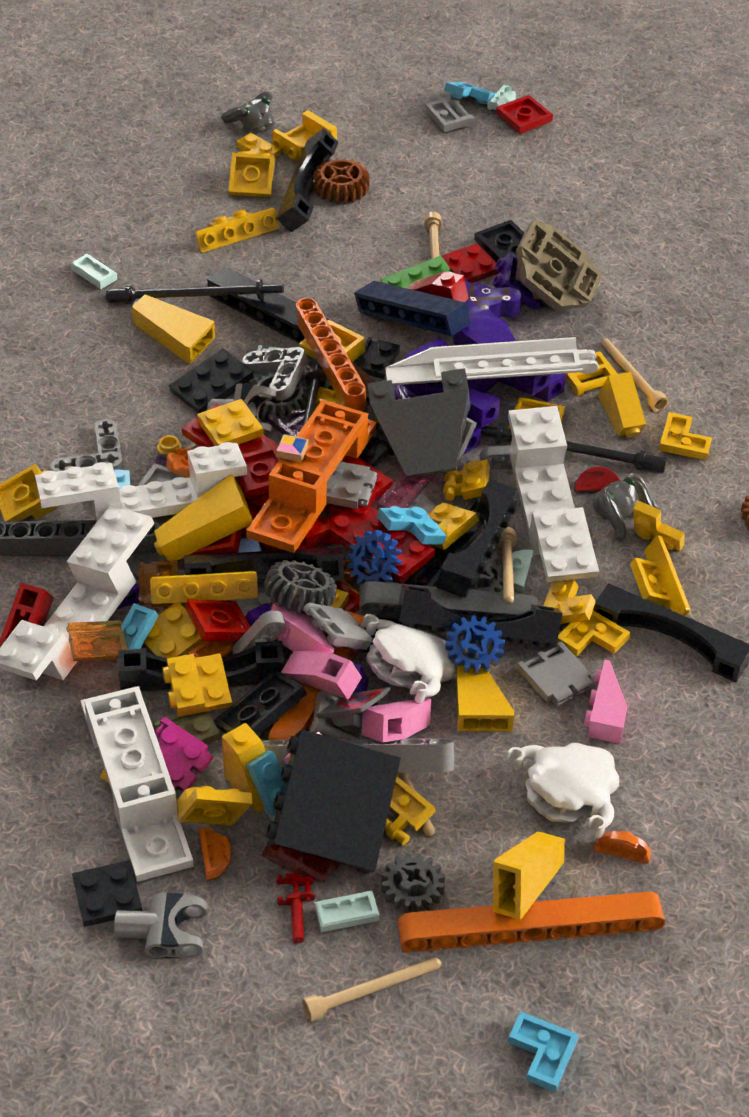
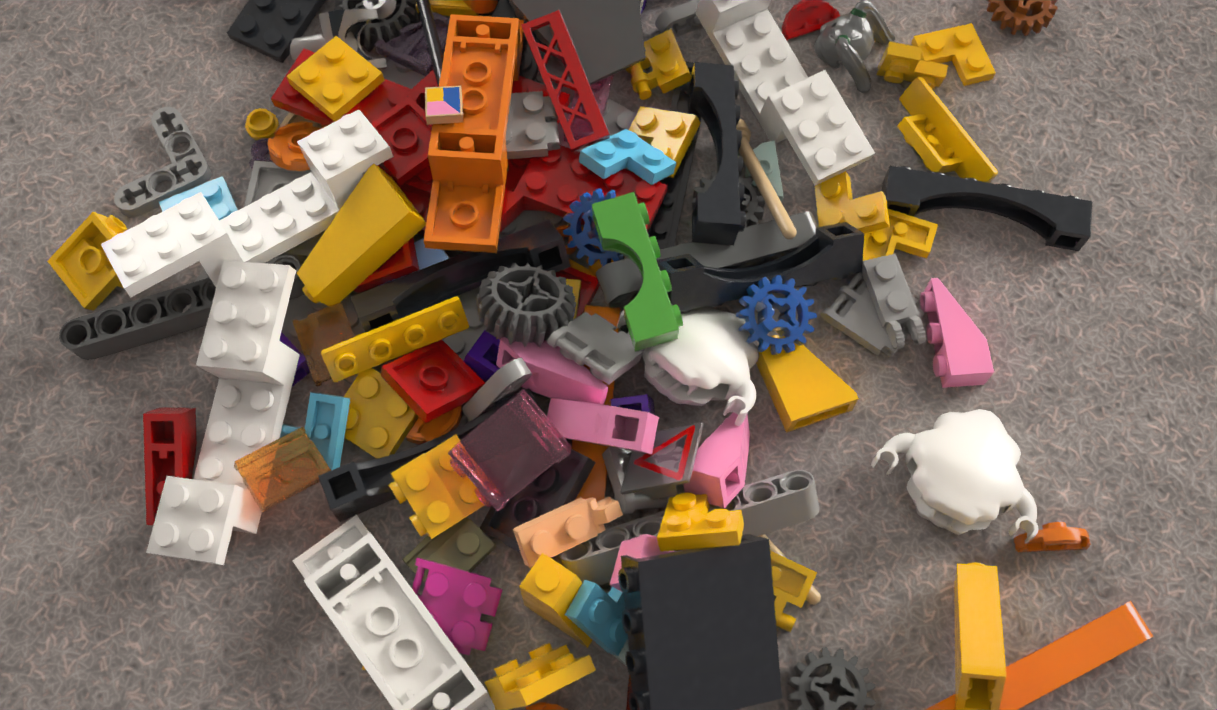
camera: 20 degrees left, 20 degrees up
none -> clear pink panel [448,389,572,512]
none -> light nougat hinge [513,497,623,568]
none -> red fence [521,10,610,152]
none -> bright green arch [591,192,683,351]
none -> yellow plate [657,492,744,552]
none -> light grey hinge [862,254,926,350]
none -> yellow plate [911,23,996,86]

